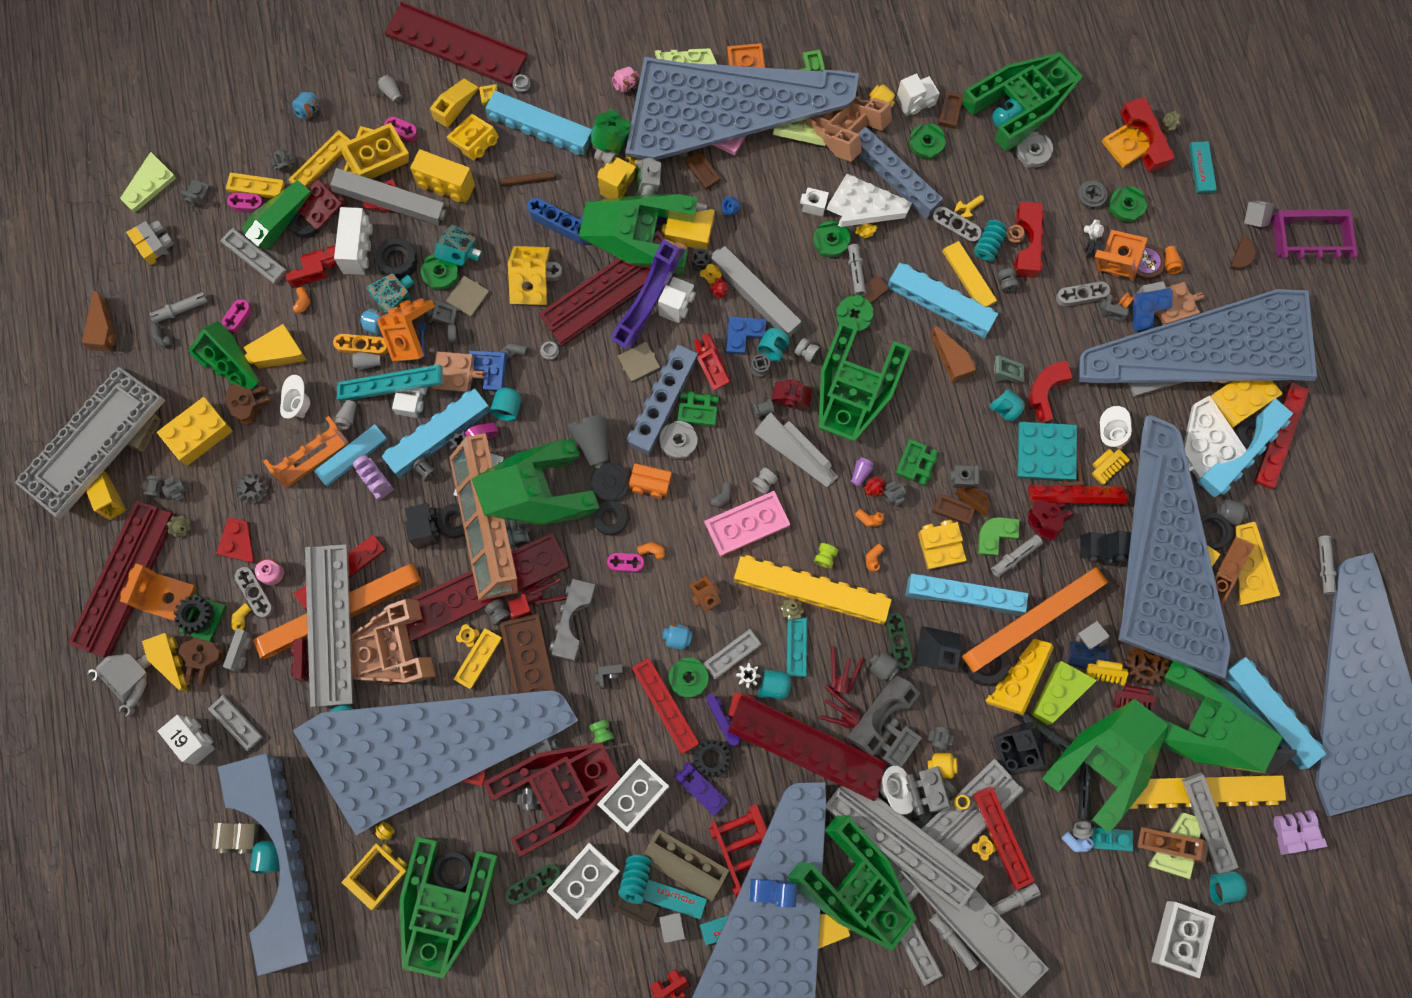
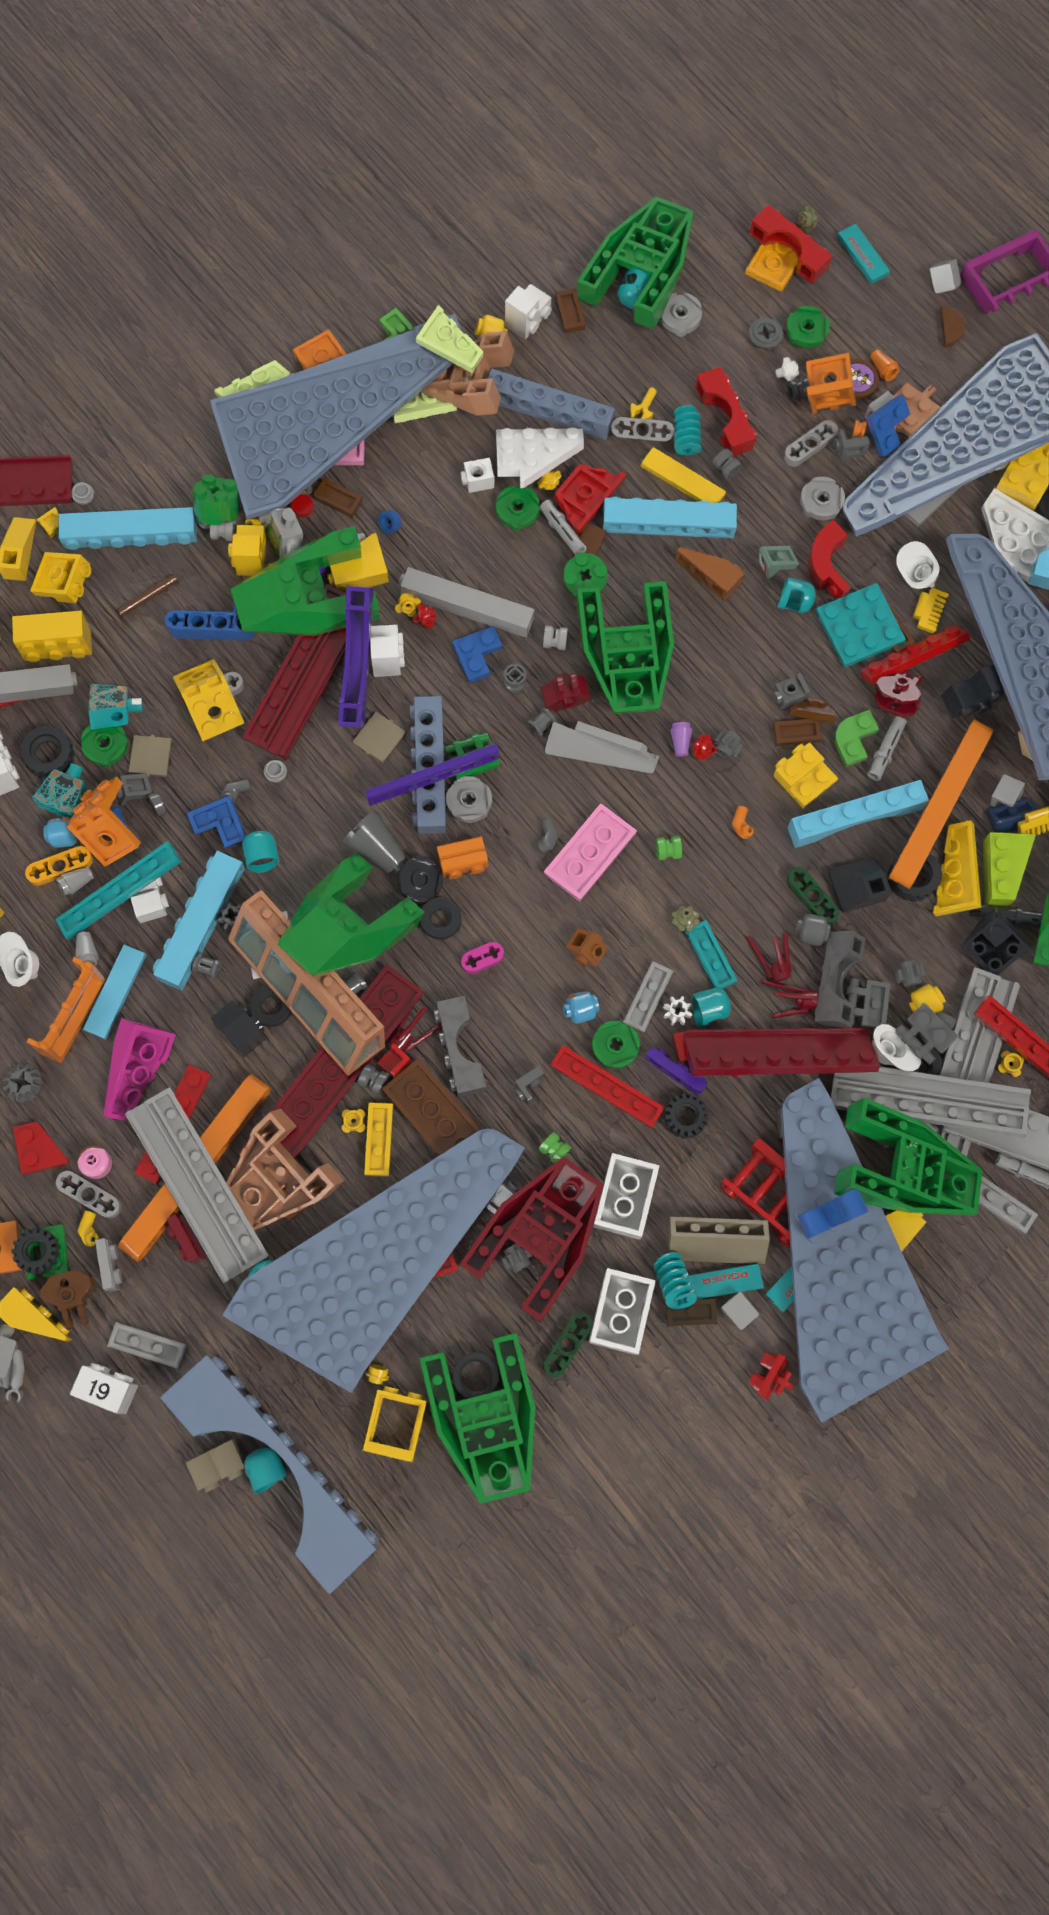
camera: 30 degrees left, 0 degrees up
lavender legs [353,455,394,501] -> none
nougat plate [423,351,485,392] -> none
dark pink beam [465,423,499,440] -> none
bright pink head [612,67,640,93] -> none
orange arm [637,542,665,559] -> none
dark purple plate [673,762,728,816] -> none
black wheel [692,249,710,272] -> none
red plate [693,333,731,391] -> none
yellow brick [734,555,891,625] -> none
light grey wheel [751,467,778,494] -> none
teal helmet [757,328,789,362] -> none
lime wheel [814,543,838,569] -> none
orange arm [855,508,884,527] -> none
green plate [895,439,938,486] -> none
green plate [909,124,946,161] -> none
yellow hinge [952,795,970,810] -> none
nougat plate [1007,225,1025,243] -> none
none -> dark pink wedge [103,1018,176,1121]
none -> red tile [291,494,314,518]
none -> dark purple tile [365,744,499,806]
none -> yellowish green wing [416,305,484,373]
none -> red wing [554,464,626,535]
none -> bright green wheel [656,836,682,861]
none -> light grey plate [800,477,845,520]

